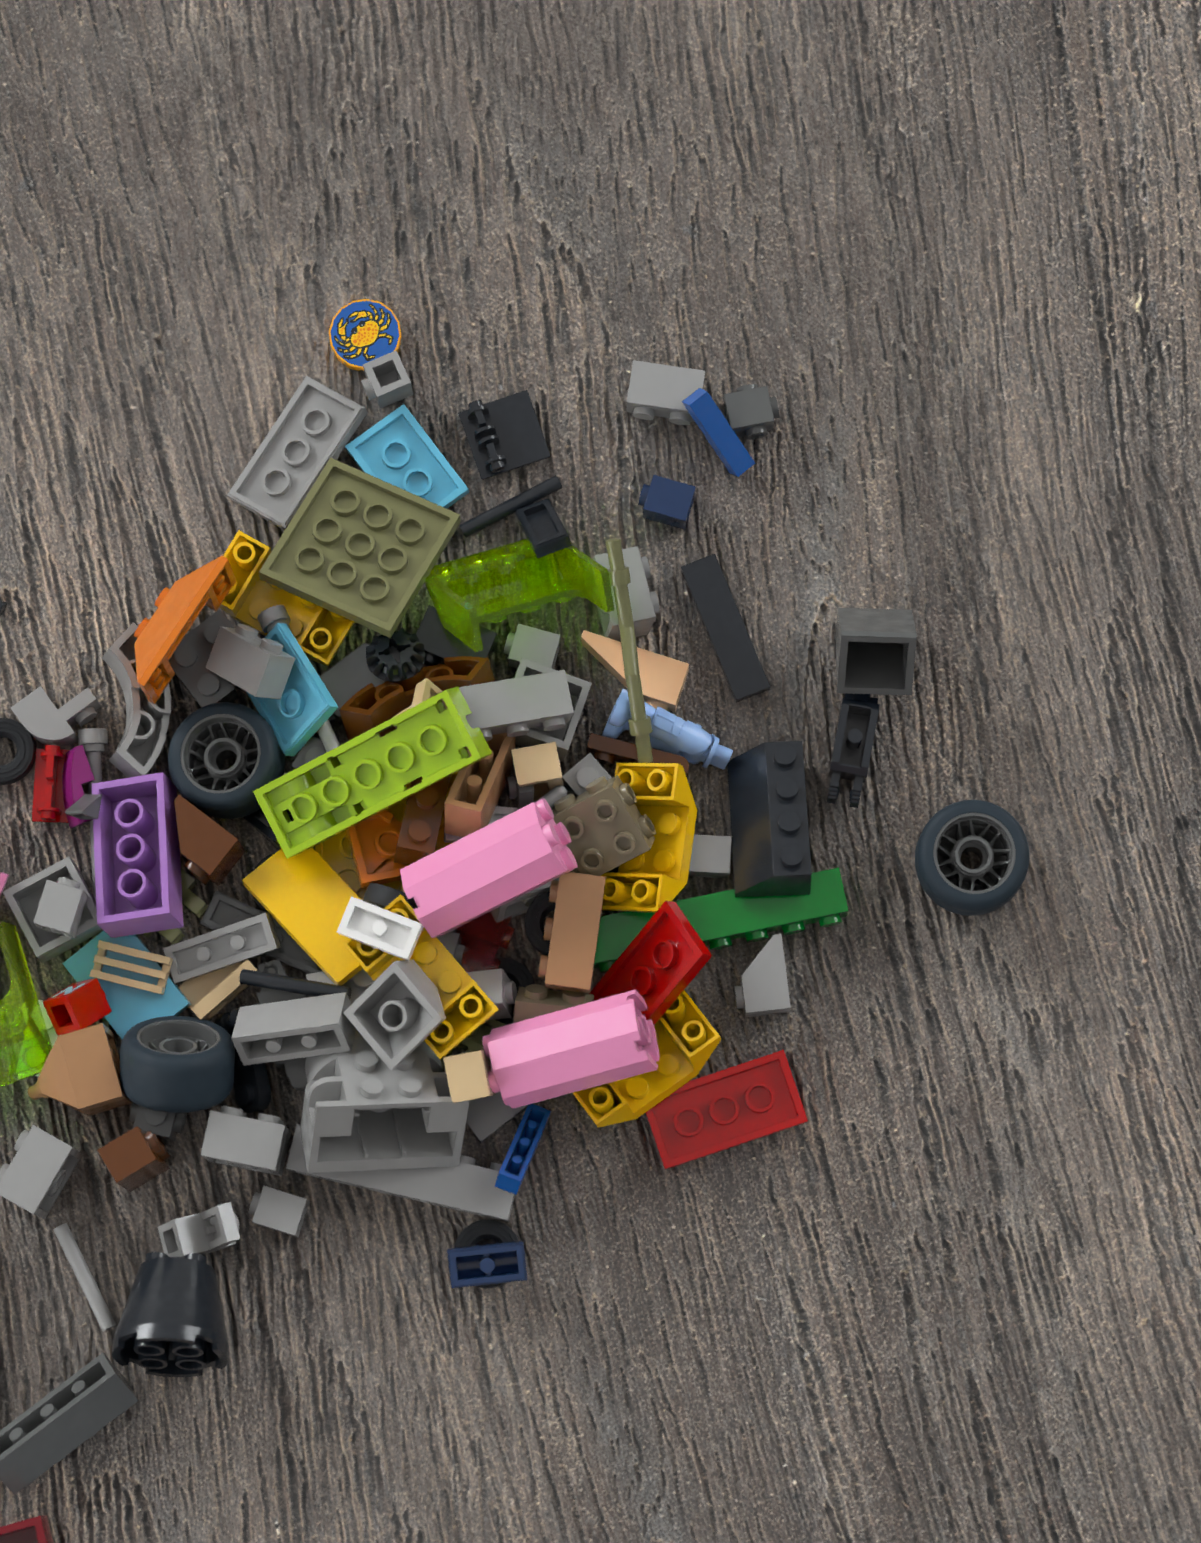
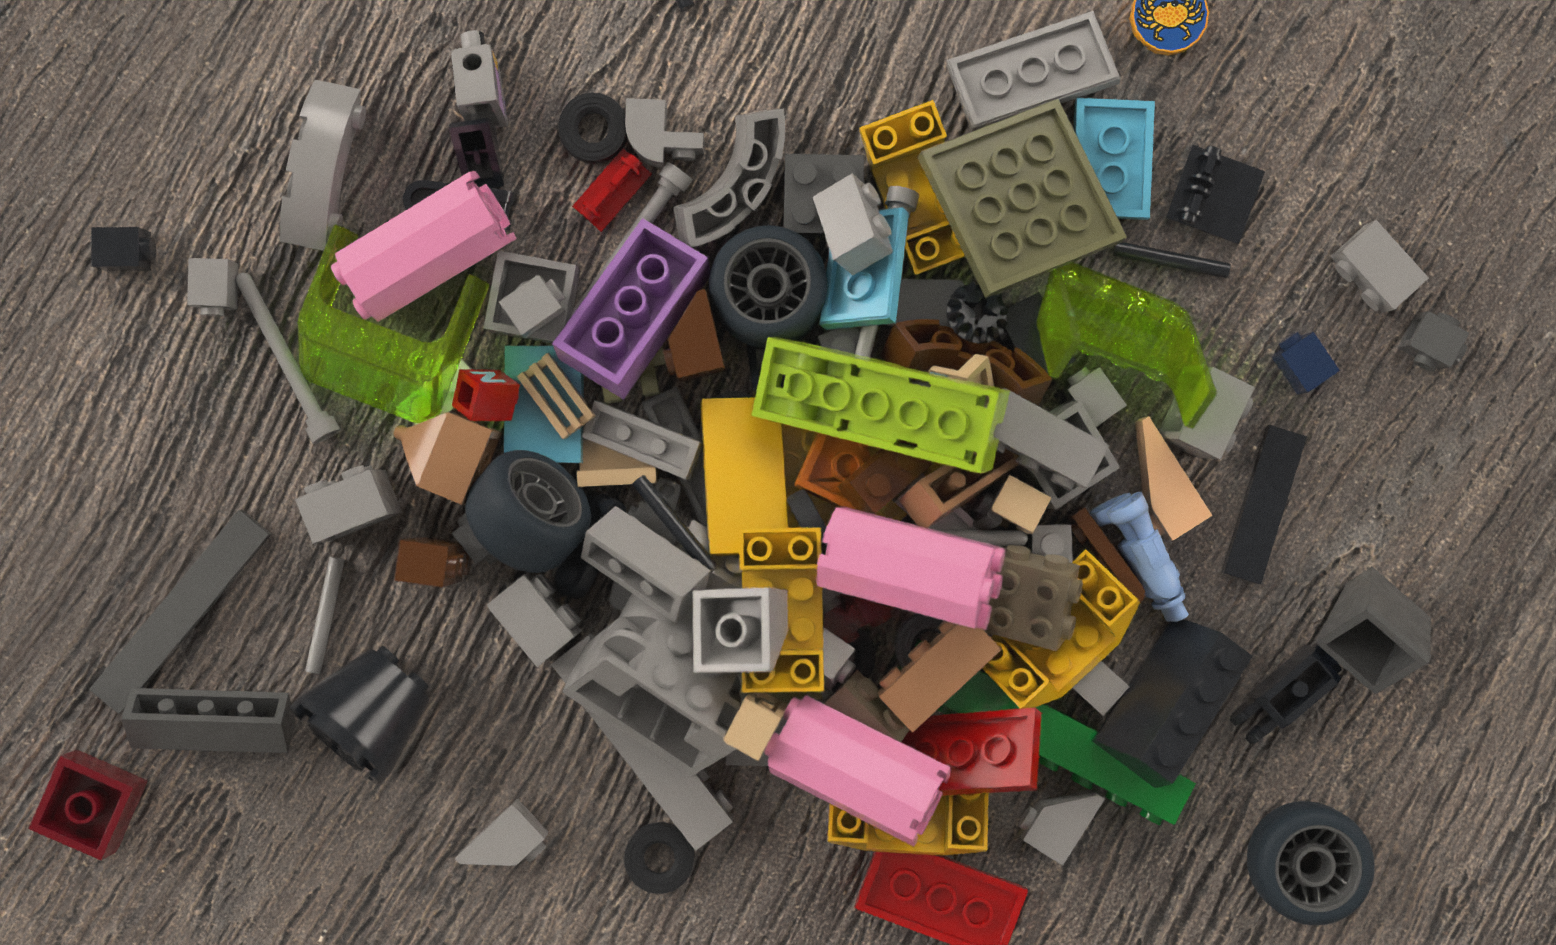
camera: 35 degrees right, 10 degrees up
magenta slope [62,745,95,829] -> none
dark grey piece [65,794,102,820] -> none
orange slope [134,556,236,704] -> none
light grey brick [157,1202,240,1258] -> none
light grey brick [249,1186,310,1238] -> none
white plate [336,896,424,961] -> none
light grey brick [361,350,413,409] -> none
dark blue brick [447,1241,527,1288] -> none
blue piece [495,1104,551,1195] -> none
black tile [515,498,572,559] -> none
olive bar [606,538,653,763] -> none
blue piece [682,388,755,477] -> none
none -> light grey slope [455,798,549,866]

